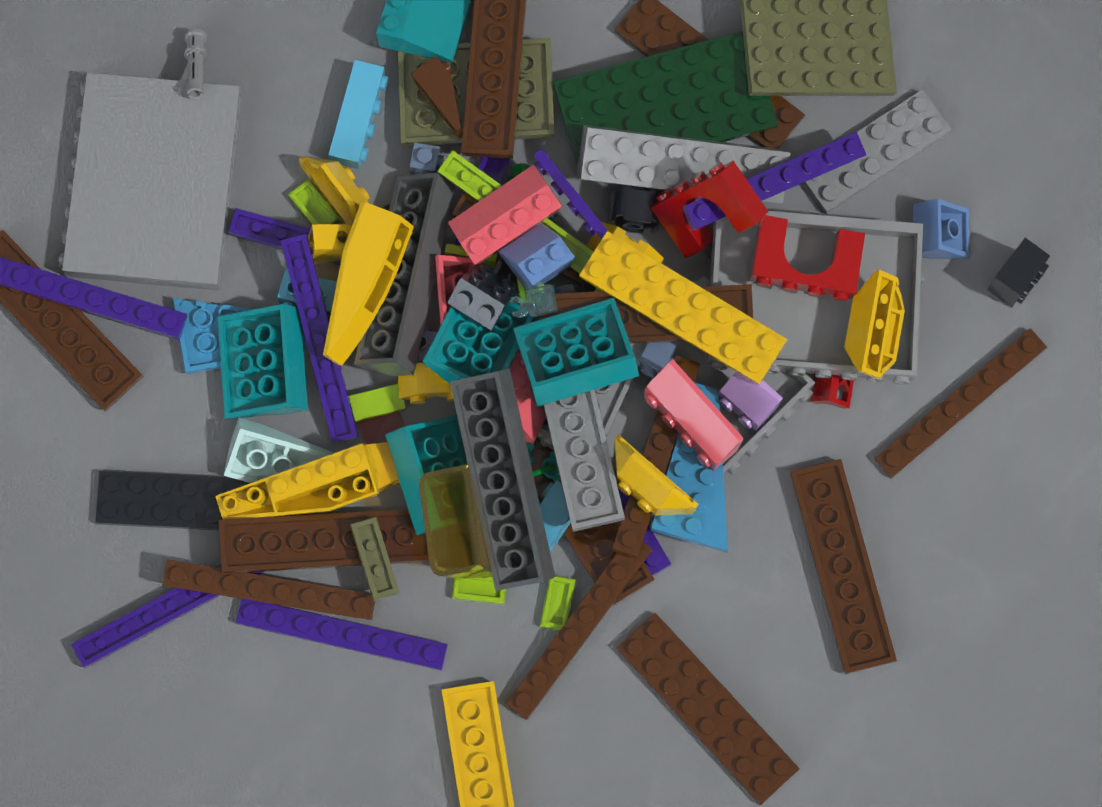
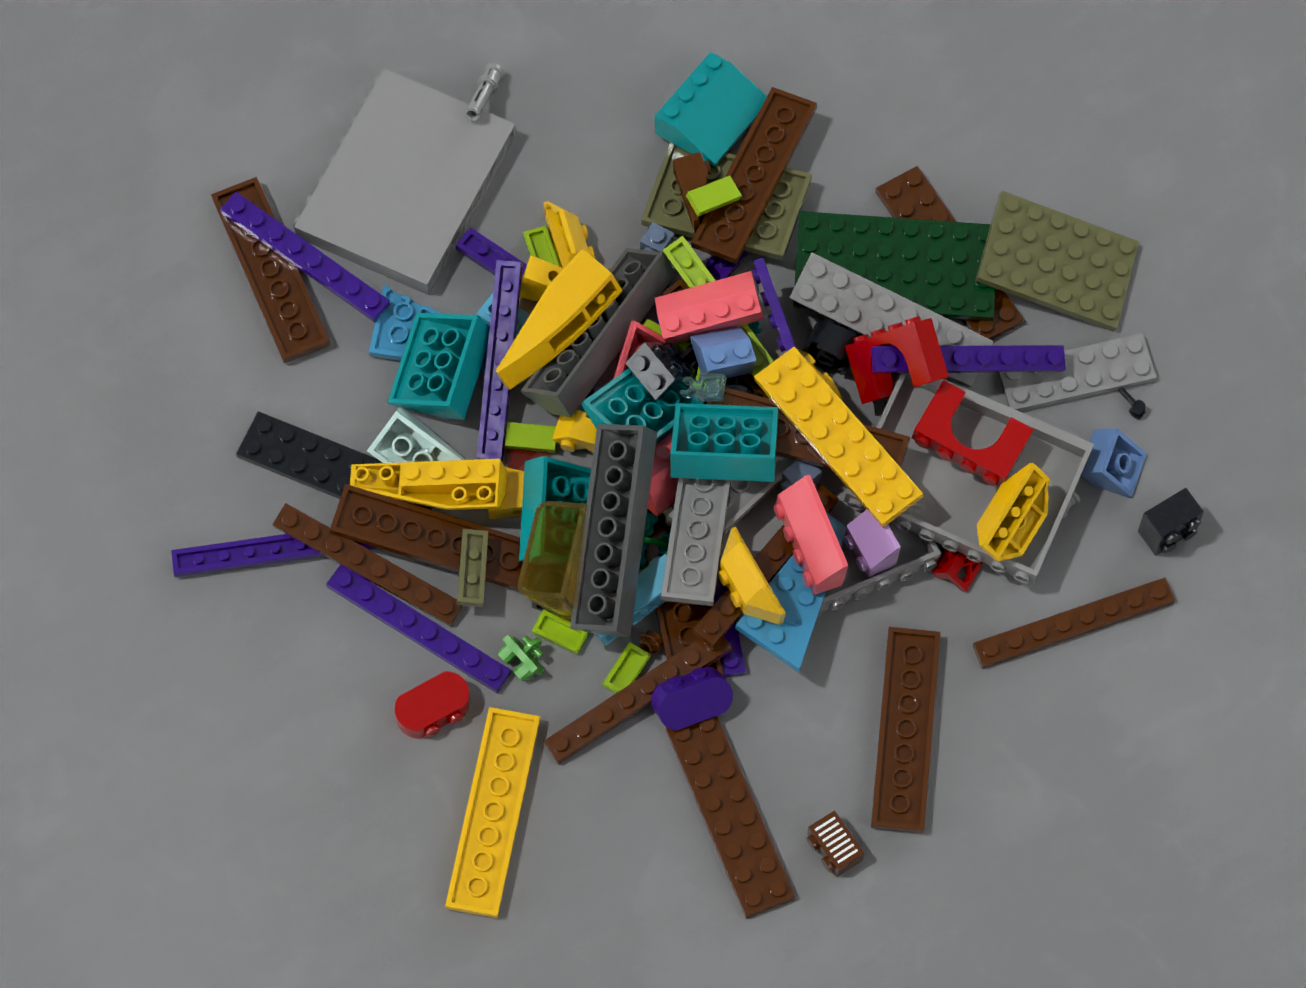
camera: 25 degrees right, 10 degrees down
medium azure brick [328,60,388,169] -> none
none -> red brick [394,671,470,739]
none -> bright green hips [497,635,545,682]
none -> reddish brown plate [639,630,663,653]
none -> dark purple brick [651,667,733,730]
none -> lime tile [686,175,742,216]
none -> reddish brown brick [806,810,864,877]
none -> black hand [1119,388,1145,420]

